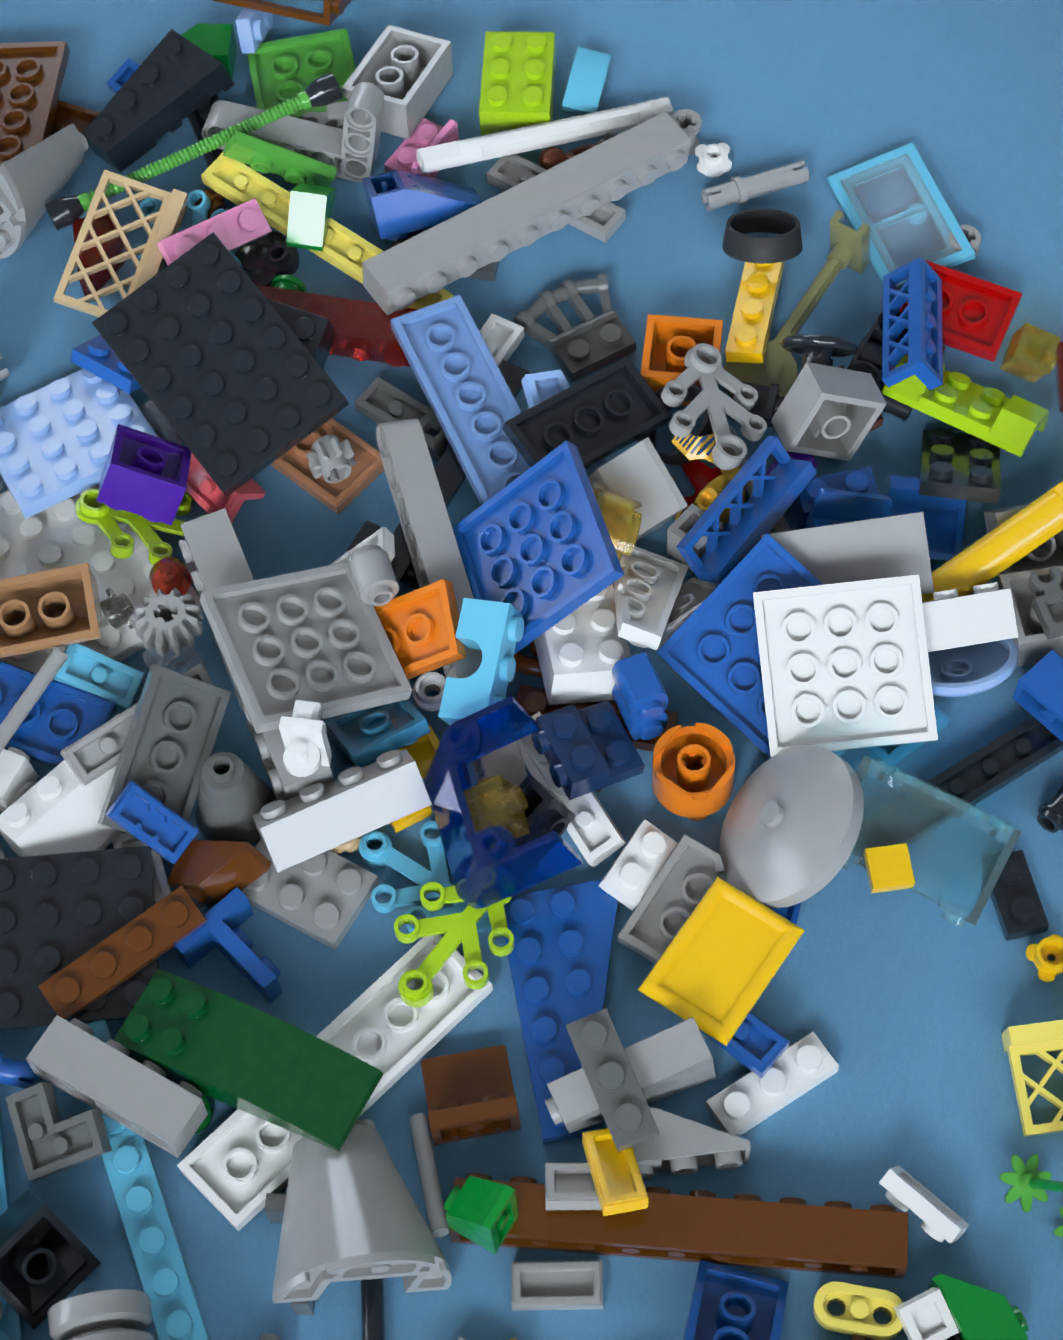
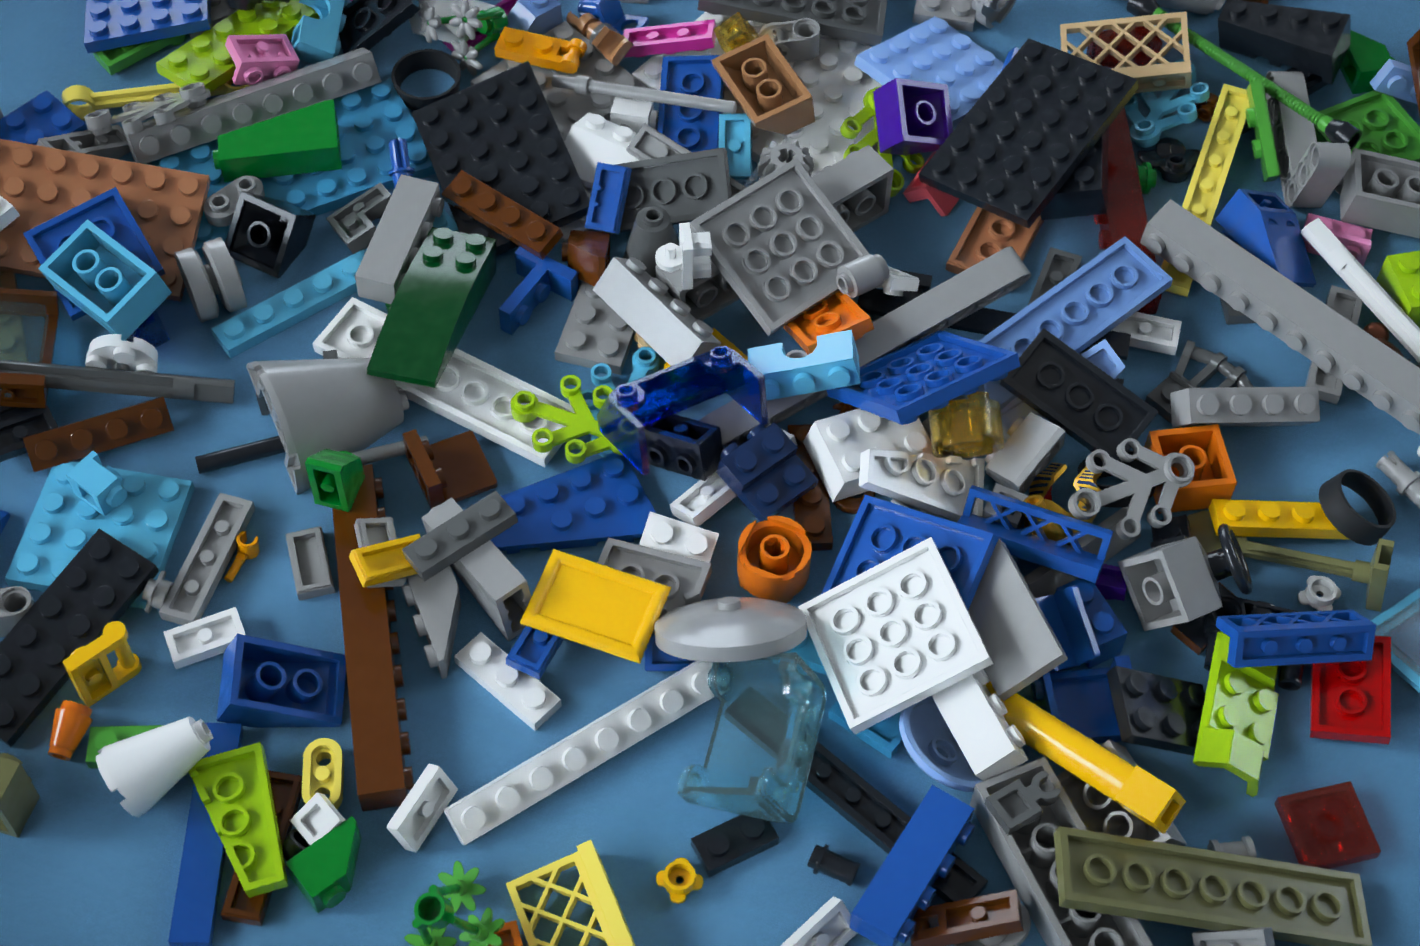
camera: 70 degrees right, 5 degrees down
clear smoke plate [100,587,136,629] -> none
clear red tile [149,558,191,596] -> none
bright pink plate [157,198,272,265] -> none
slope [286,183,336,251] -> none
light grey gear [306,435,356,483] -> none
dark azure plate [324,699,431,768] -> none
clear yellow brick [463,775,530,849] -> none
blue brick [612,652,669,740] -> none
yellow tile [863,843,915,893] -> none
clear yellow brick [999,323,1061,383] -> none
none -> white plate [443,661,726,845]
none -> light grey brick [1170,386,1320,428]
none -> white plate [1298,575,1341,611]

